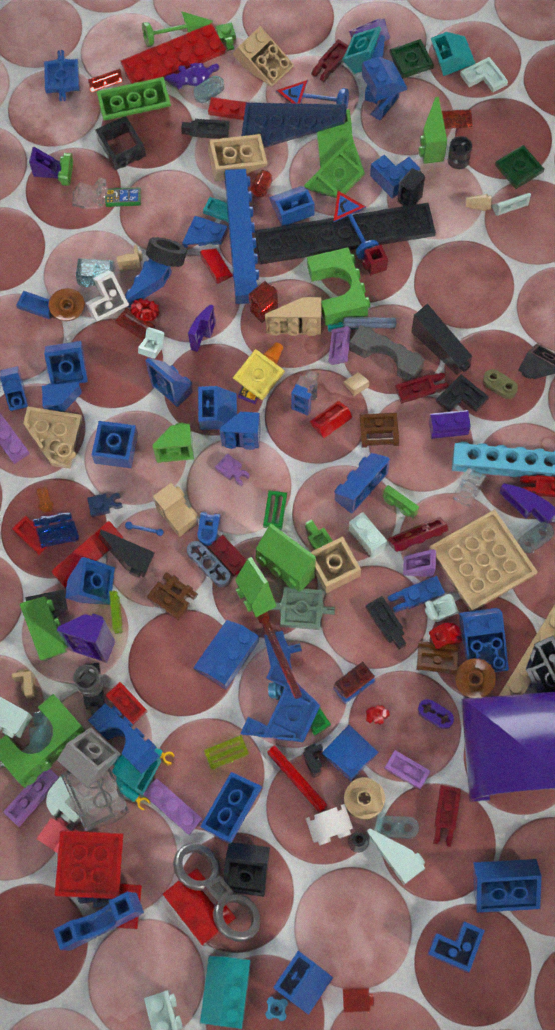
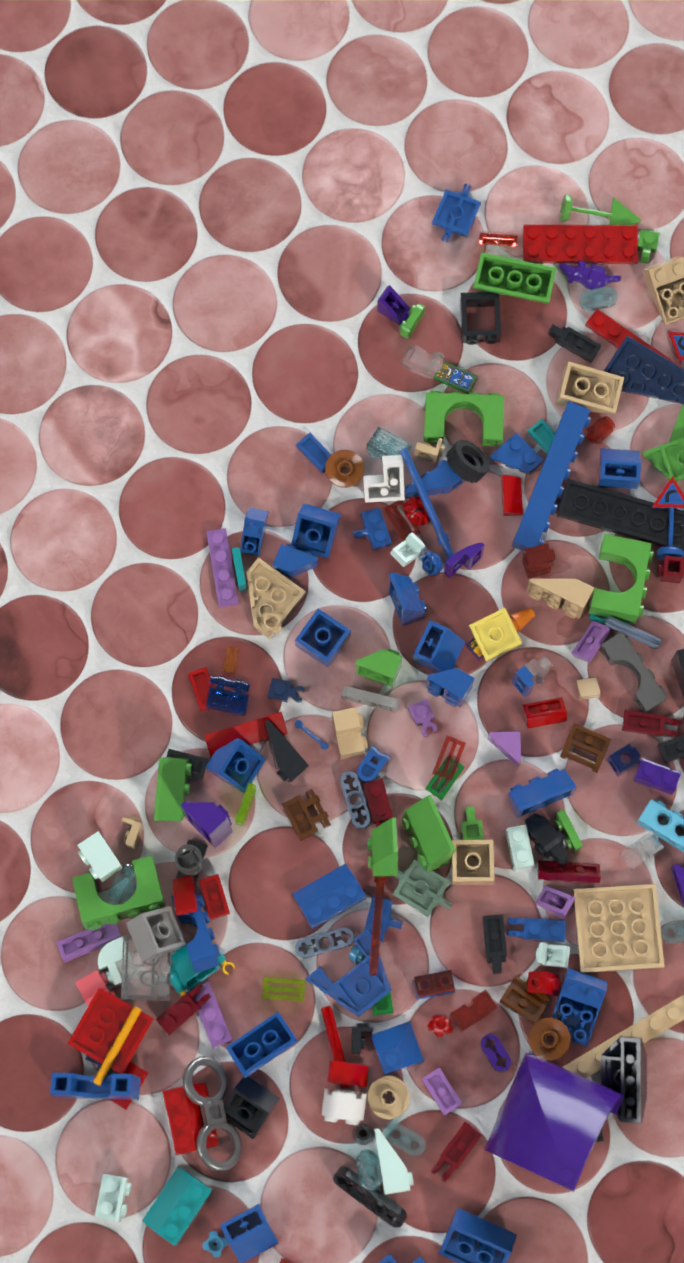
camera: 25 degrees right, 5 degrees up
none -> light orange bar [93,1006,142,1086]
none -> dark red hinge [156,983,211,1035]
none -> red slope [172,875,198,916]
none -> teal tile [232,547,247,591]
none -> sand blue beam [295,927,354,959]
none -> red slope [327,1061,369,1087]
none -> black beam [333,1166,407,1228]
none -> light grey beam [341,687,400,712]
none -> blue plate [352,507,392,550]
none -> clear light blue plate [356,1149,383,1191]
none -> blue bar [400,447,454,559]
none -> blue plate [421,552,443,575]
none -> bright green arch [424,391,504,446]
none -> clear red tile [432,736,466,781]
none -> clear red brick [450,990,497,1033]
none -> medium lavender slope [488,732,521,766]
none -> black hinge [525,813,568,865]
none -> clear blue brick [607,743,641,777]

